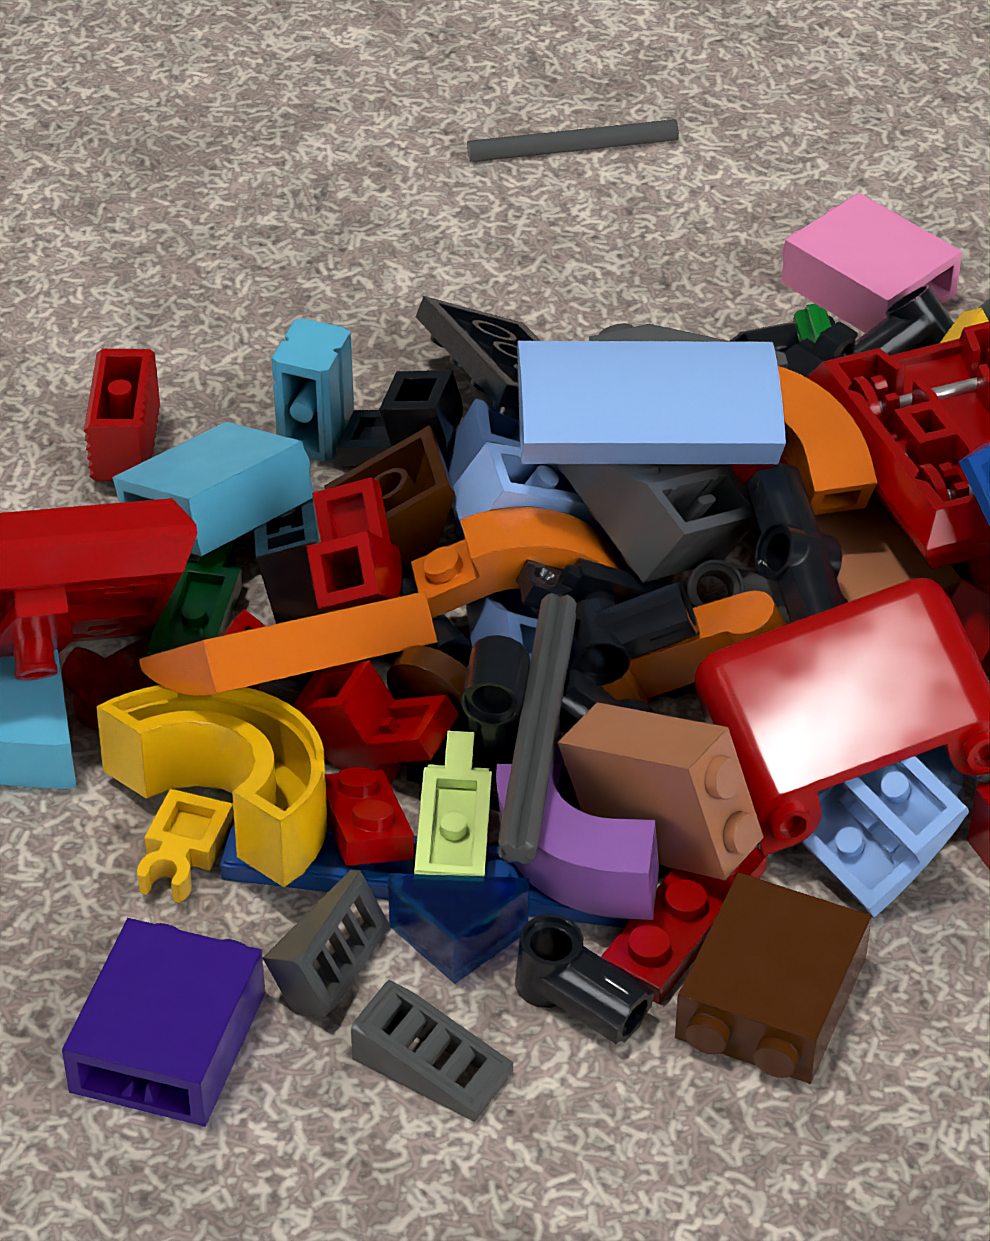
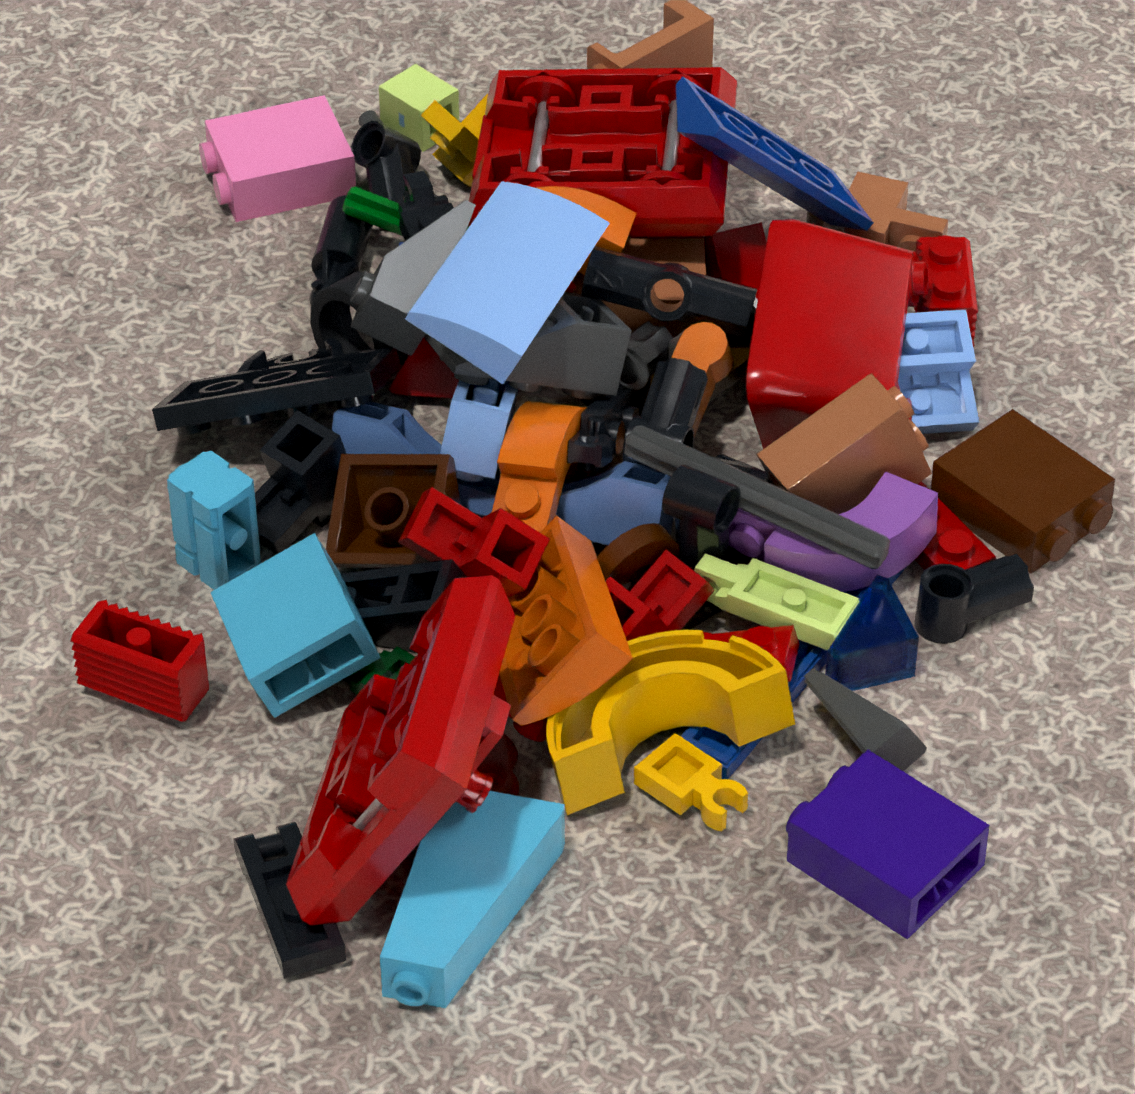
camera: 65 degrees left, 0 degrees up
dark grey slope [351,980,513,1122] -> none

